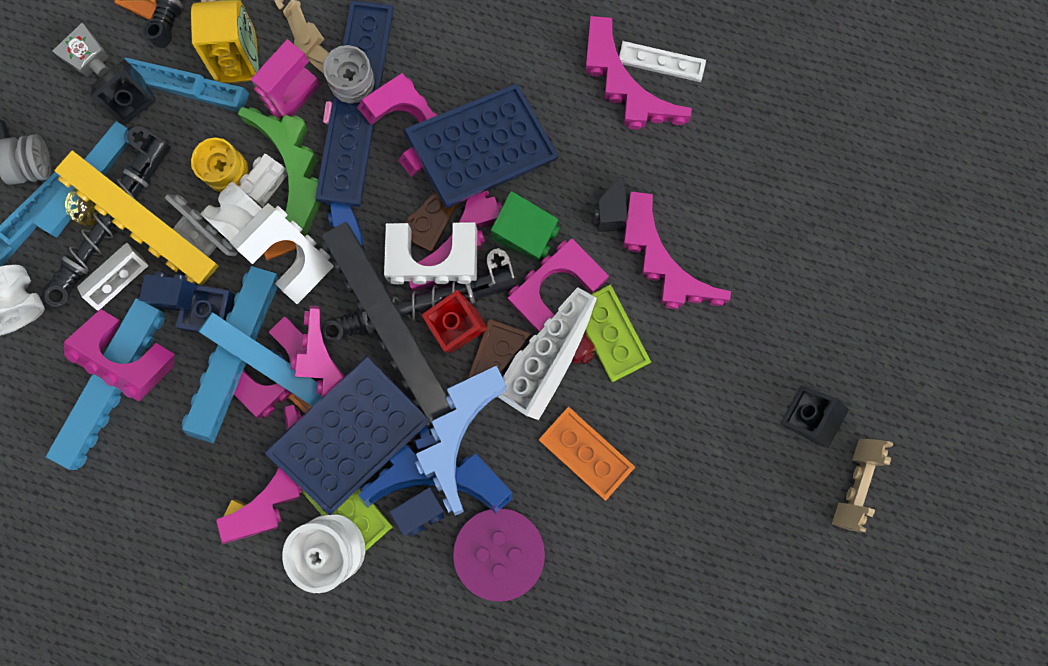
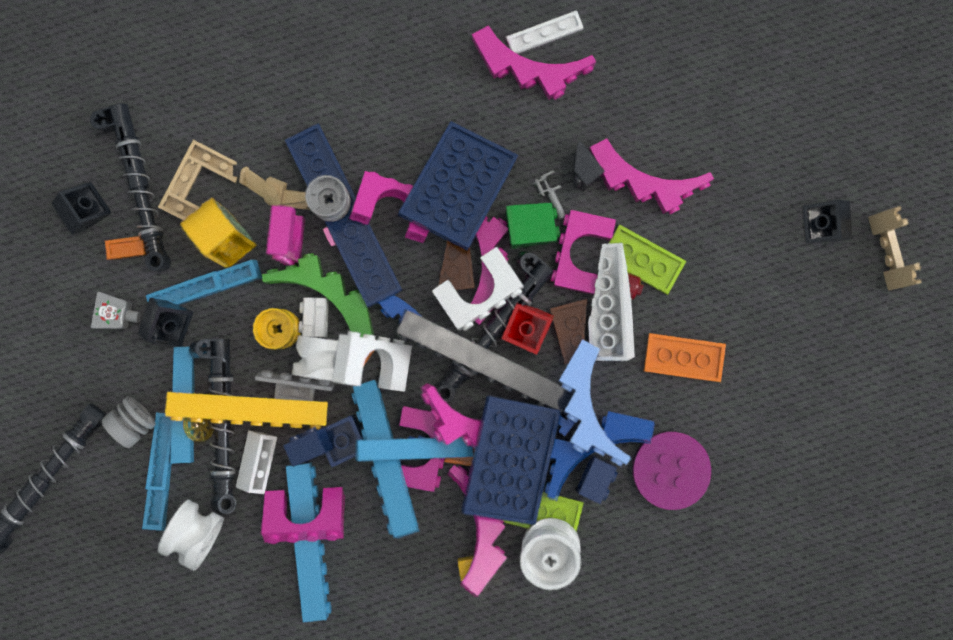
camera: 25 degrees left, 5 degrees up
none -> light grey piece [533,171,565,220]

